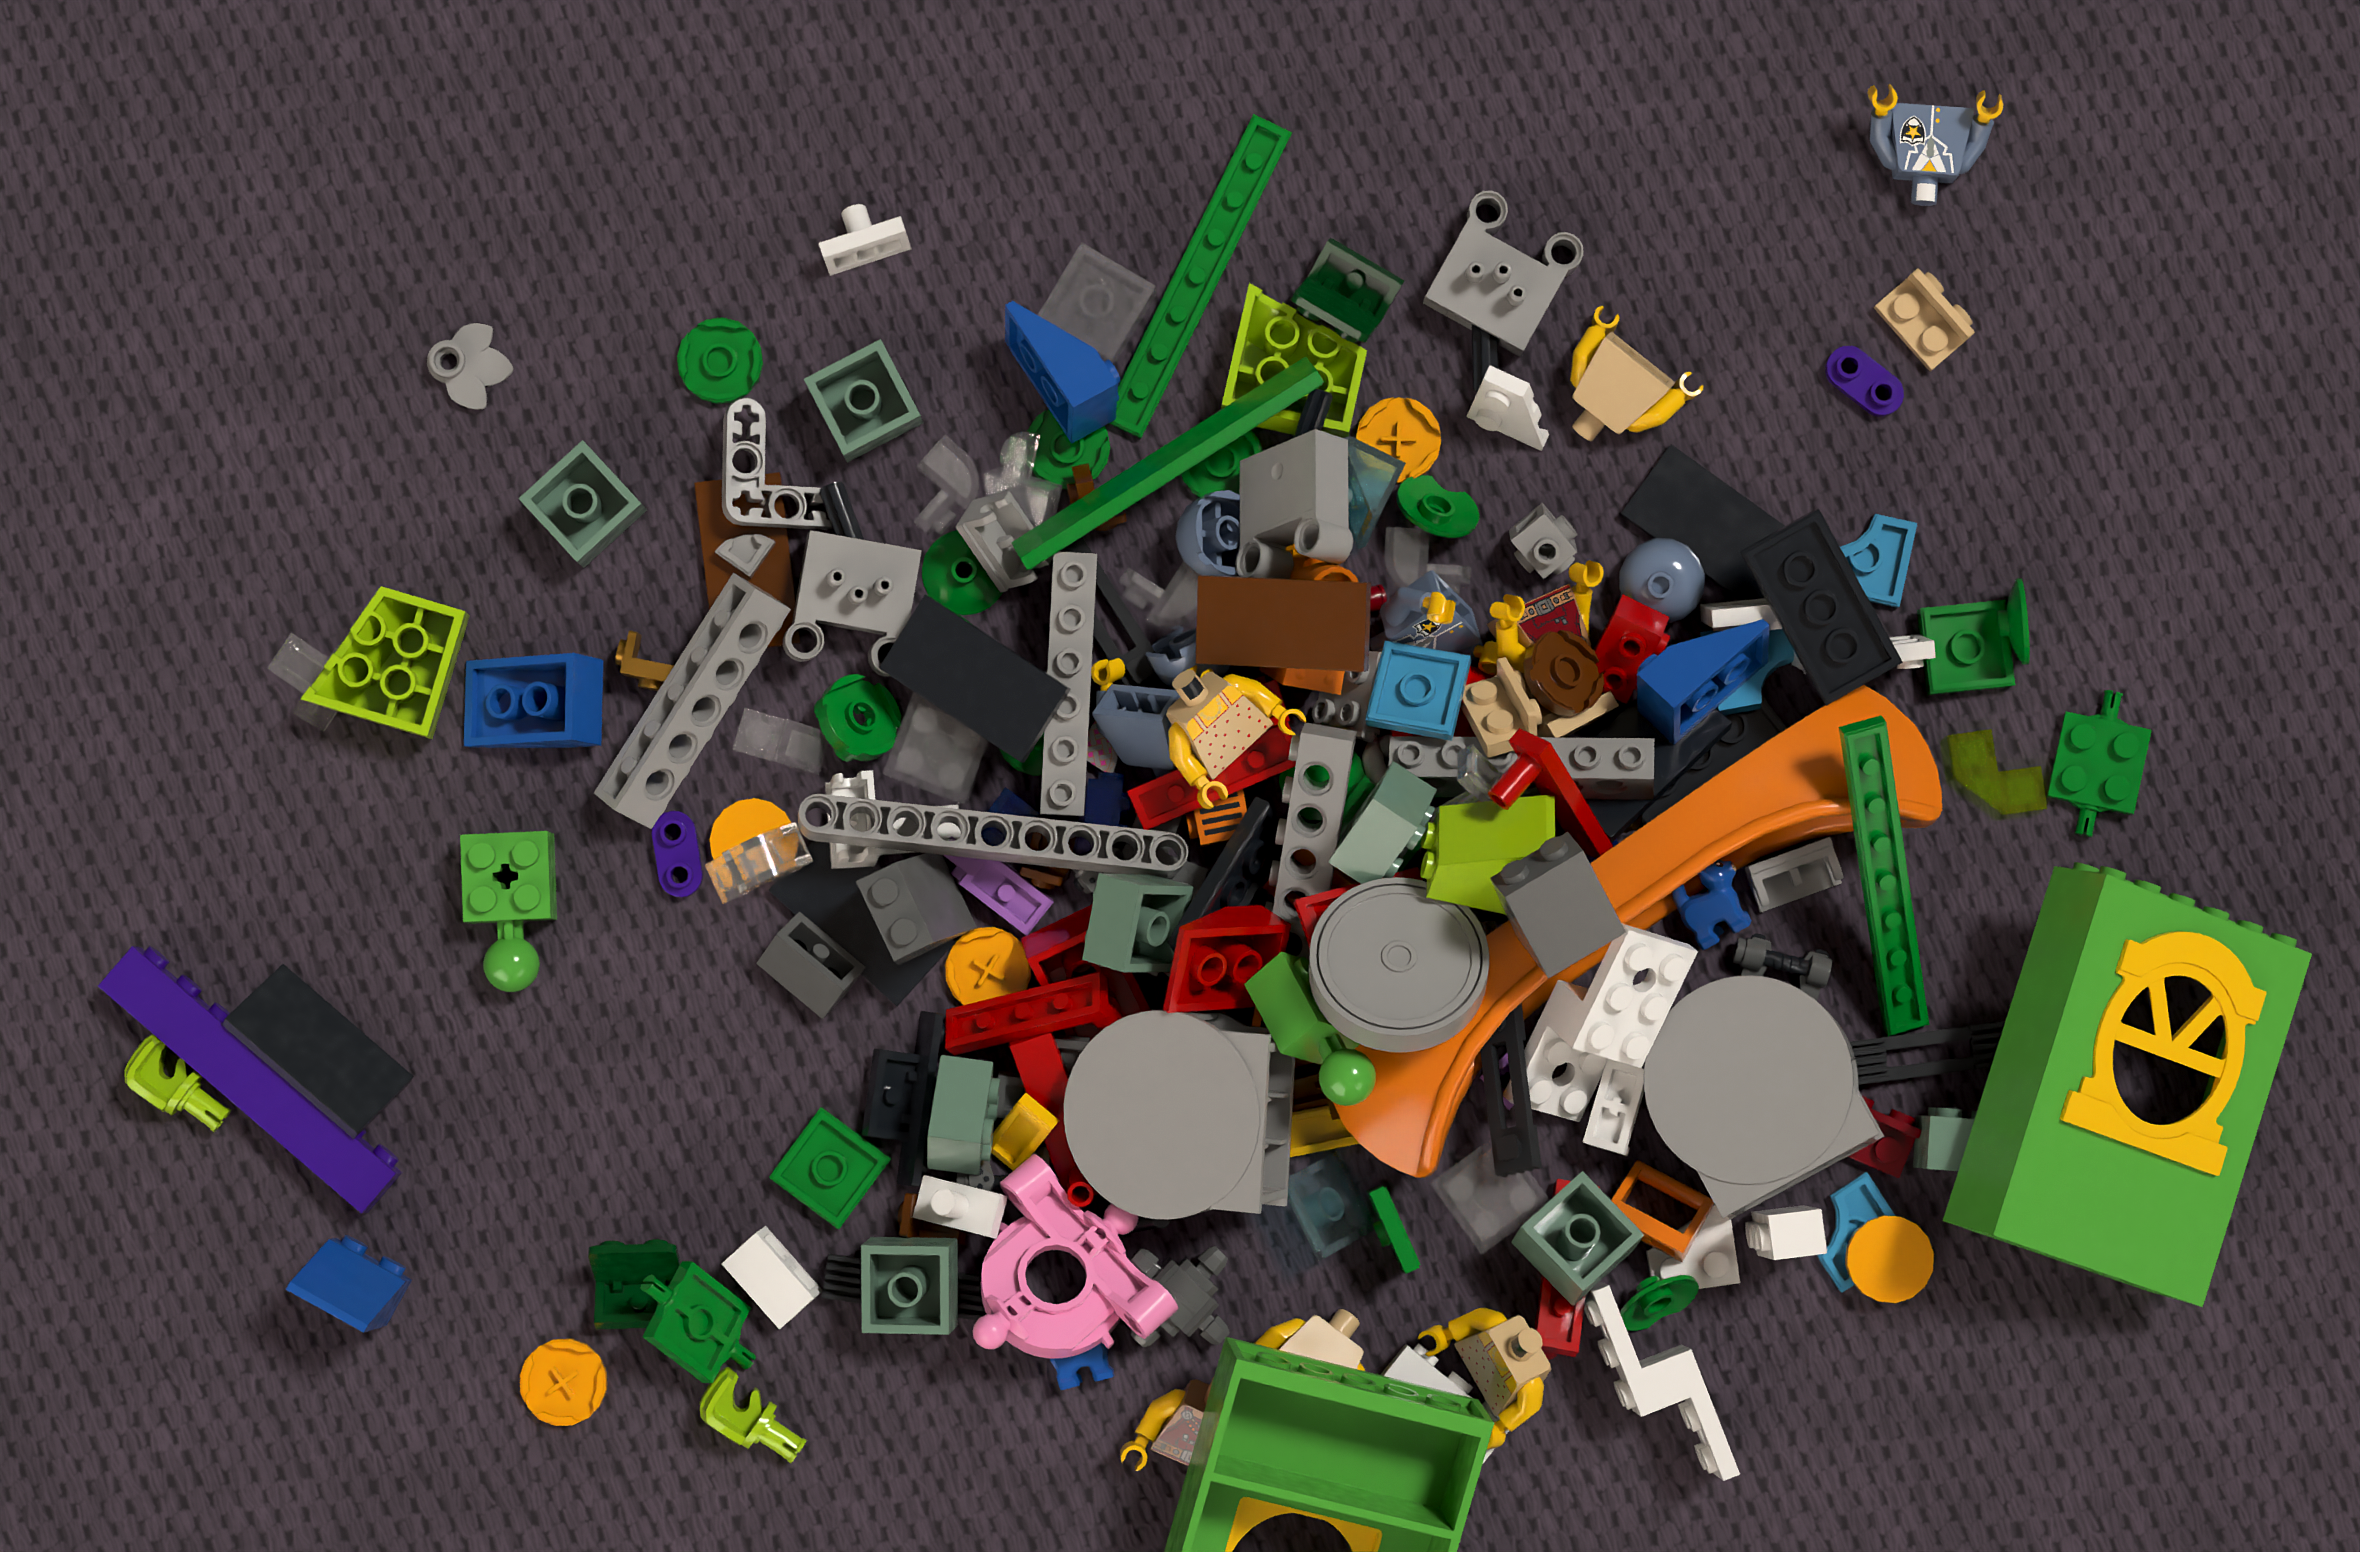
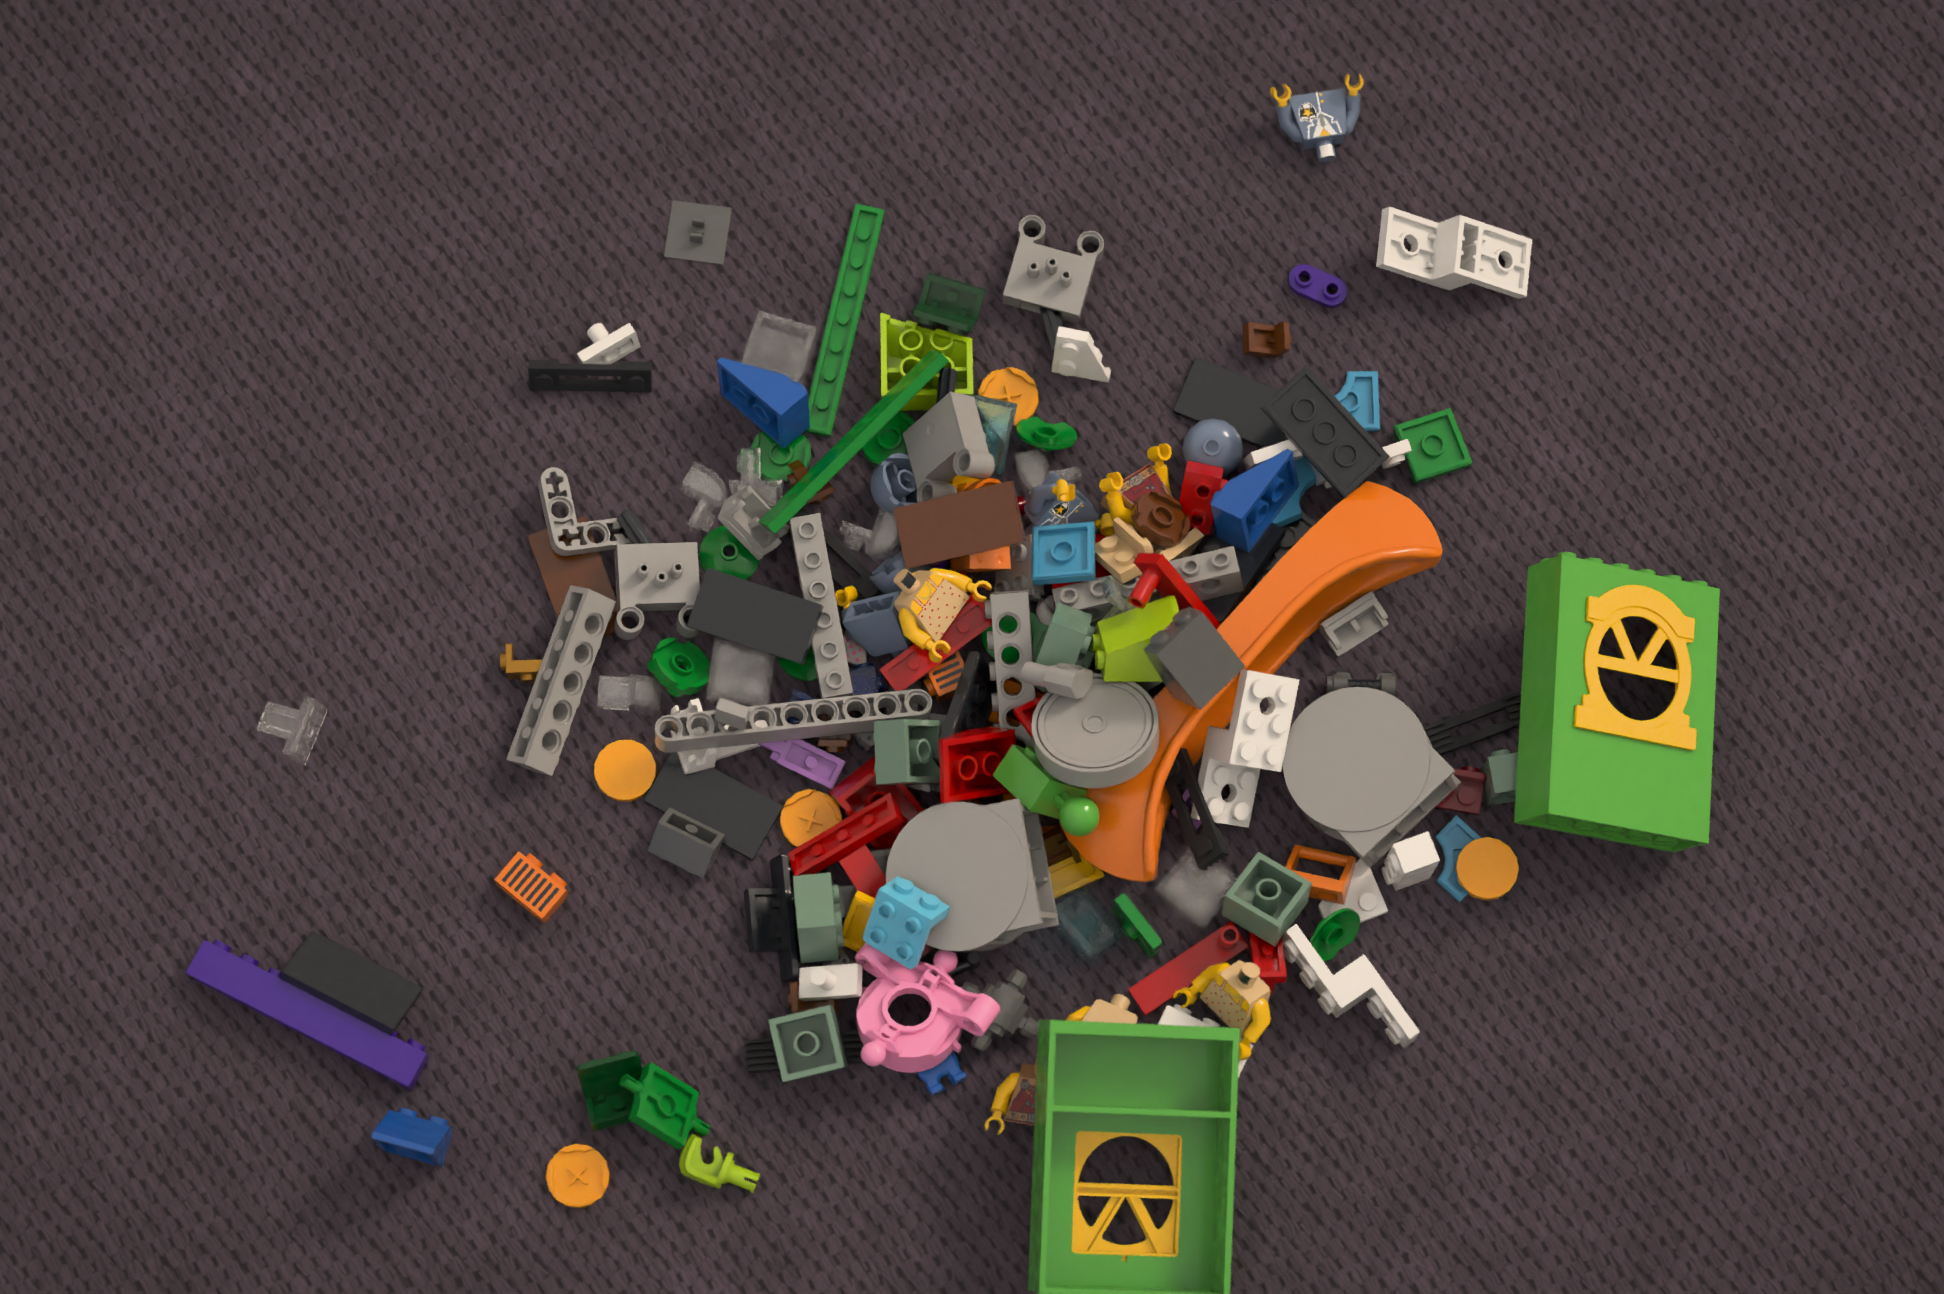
camera: 15 degrees left, 10 degrees down
lime piece [124,1034,231,1132] -> none
lime wedge [301,586,470,739] -> none
light grey plate [427,323,514,410] -> none
bright green brick [460,831,557,992] -> none
blue slope [464,653,603,748] -> none
sand green brick [518,440,647,568] -> none
dark purple plate [652,811,703,897] -> none
green tile [677,317,764,404] -> none
clear brick [705,822,813,904] -> none
light grey tile [715,534,776,578] -> none
white hinge [722,1226,823,1329] -> none
green plate [769,1107,892,1229] -> none
sand green brick [804,339,923,463] -> none
dark grey slope [856,853,977,965] -> none
light grey brick [1509,503,1577,579] -> none
tan torso [1570,306,1703,441] -> none
white hinge [1583,1058,1644,1156] -> none
blue animal [1672,859,1752,951] -> none
green tile [1839,715,1929,1037] -> none
tan bracket [1873,268,1975,372] -> none
clear neon green tile [1947,729,2048,815] -> none
green dish [1997,578,2030,665] -> none
green plate [2046,690,2152,837] -> none
none -> orange brick [494,851,569,924]
none -> black container [528,360,652,392]
none -> dark grey piece [664,200,732,265]
none -> light grey tile [715,698,750,730]
none -> medium azure bracket [863,876,950,969]
none -> light grey piece [1021,661,1093,699]
none -> red piece [1127,921,1249,1016]
none -> reddish brown bracket [1242,321,1292,358]
none -> white bracket [1376,207,1532,298]

